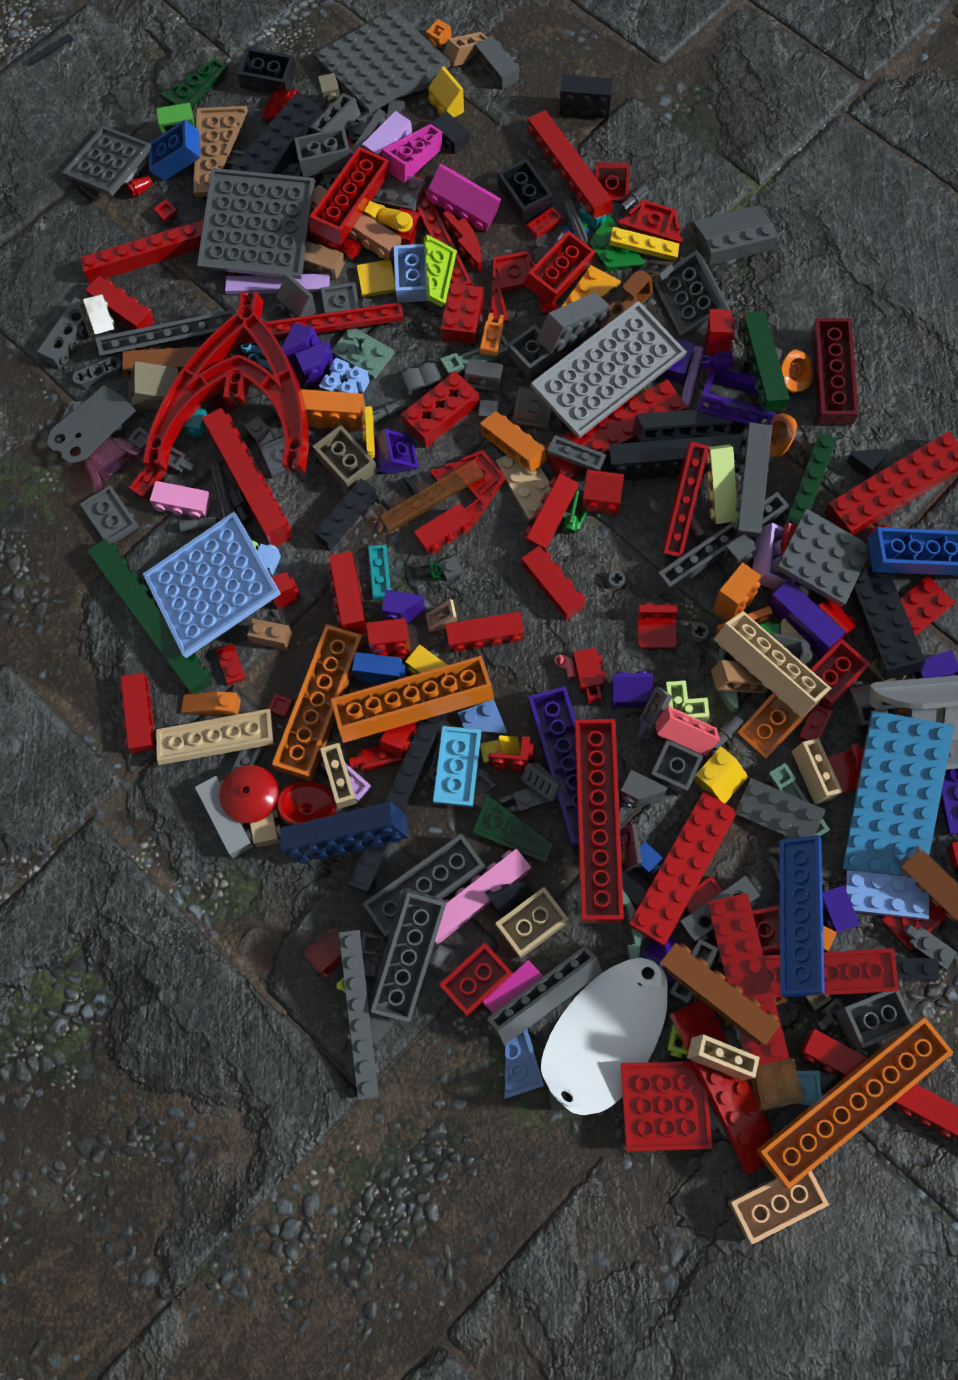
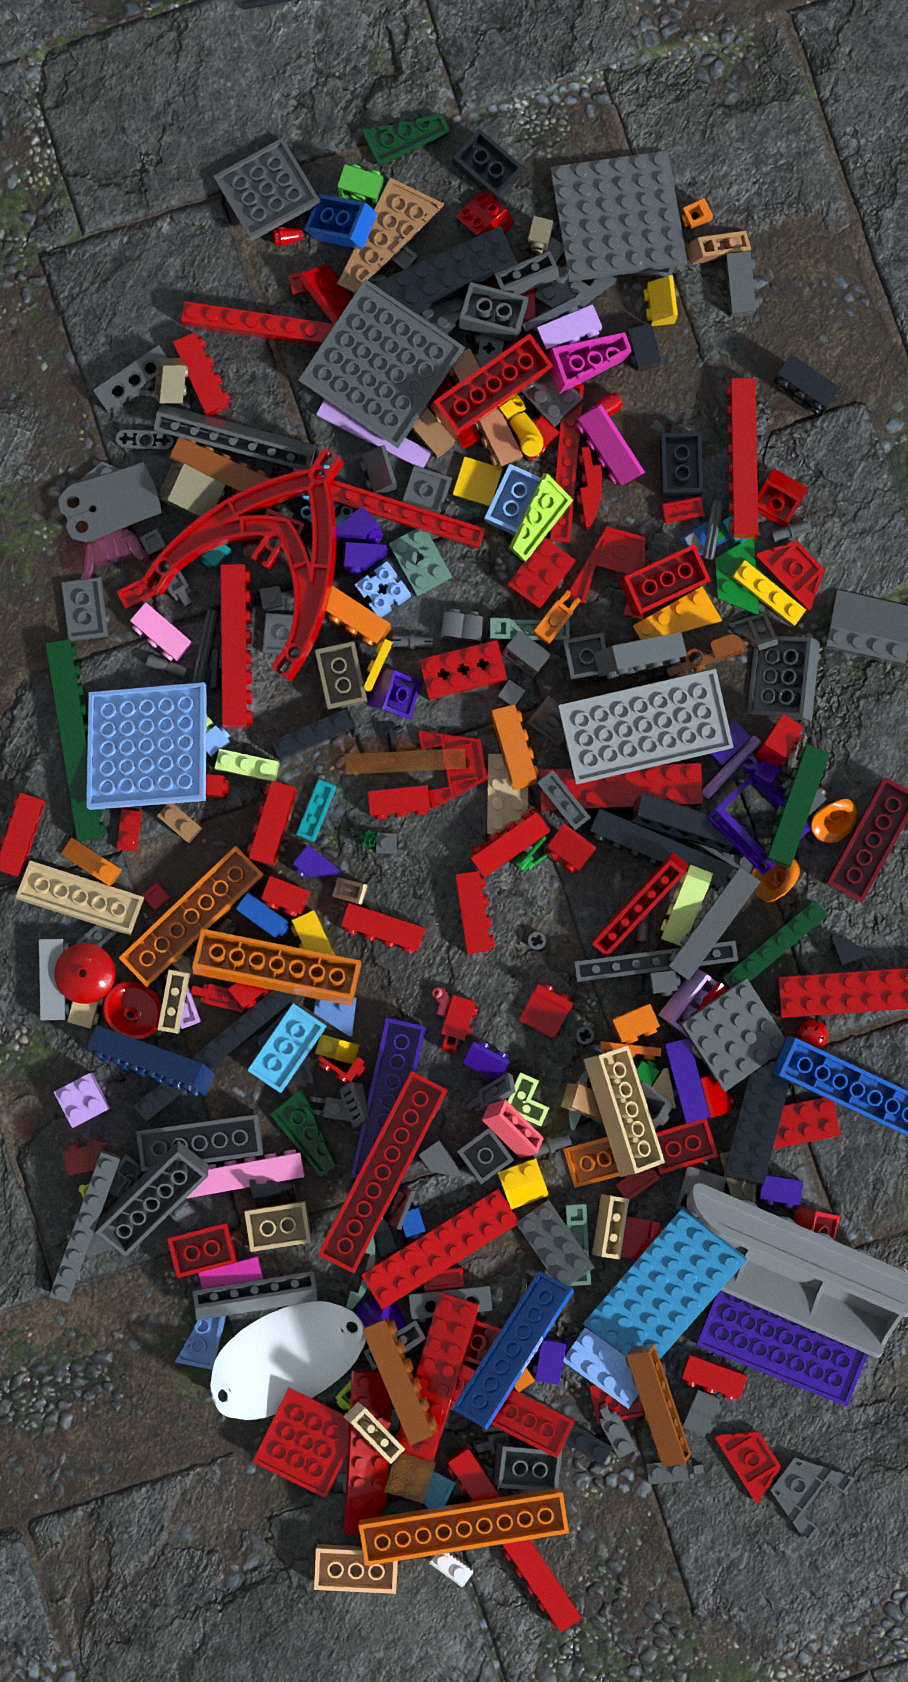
camera: 25 degrees right, 15 degrees up
none -> lavender brick [54,1073,111,1128]
none -> yellowish green brick [215,749,280,782]
none -> red plate [299,263,353,325]
none -> white brick [429,1552,473,1587]

